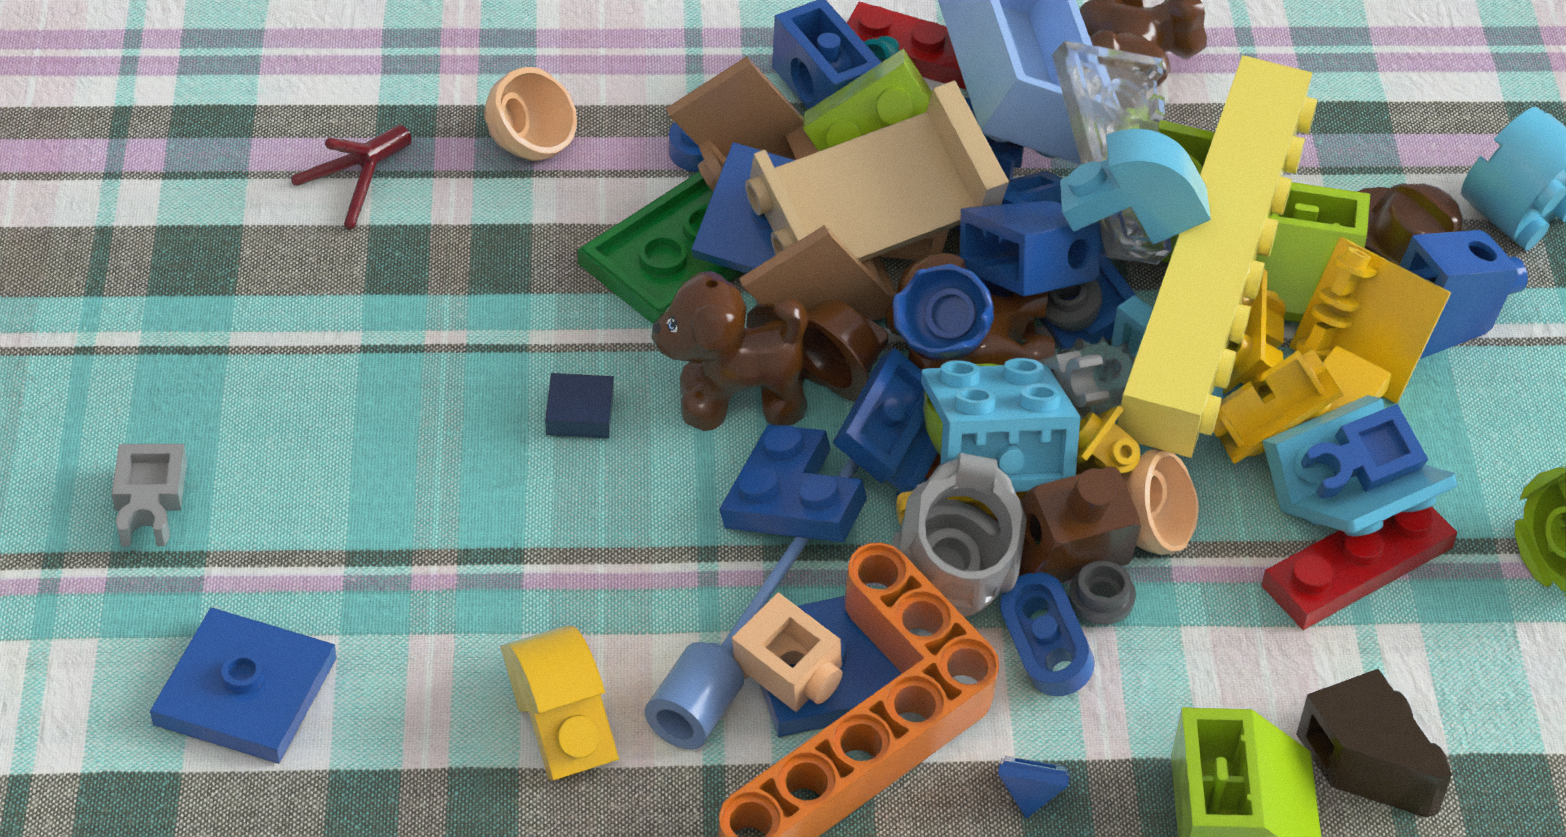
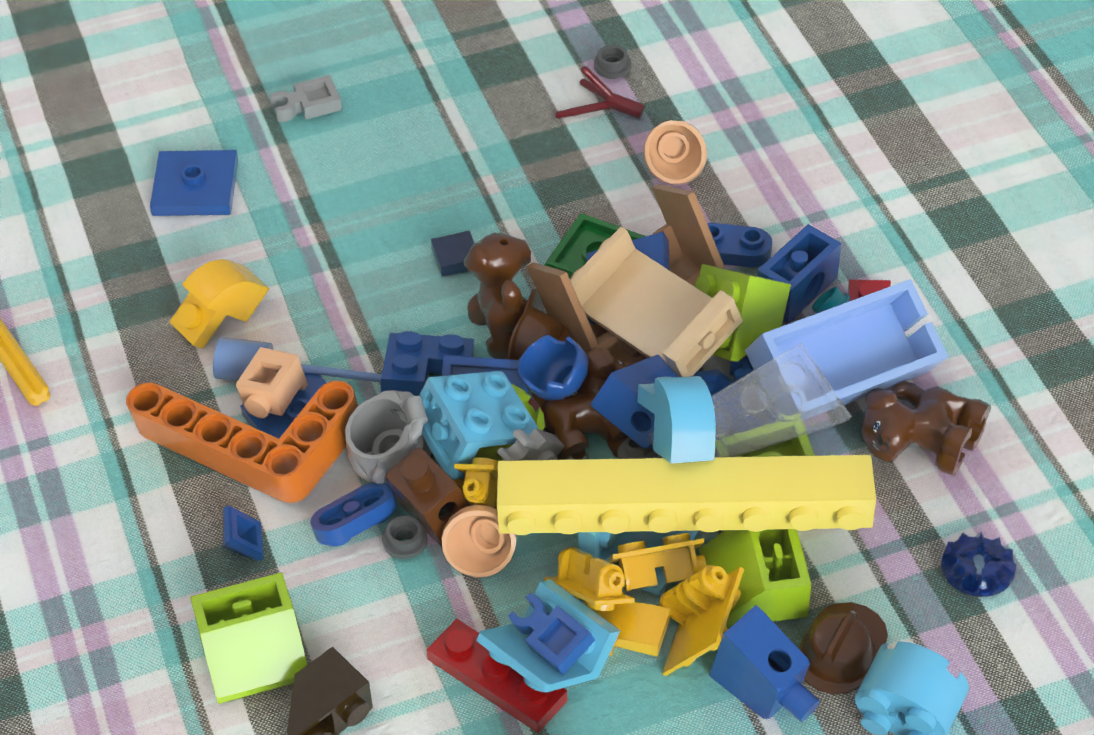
camera: 75 degrees right, 0 degrees up
none -> dark grey plate [594,45,631,79]
none -> clear blue gear [941,531,1017,597]

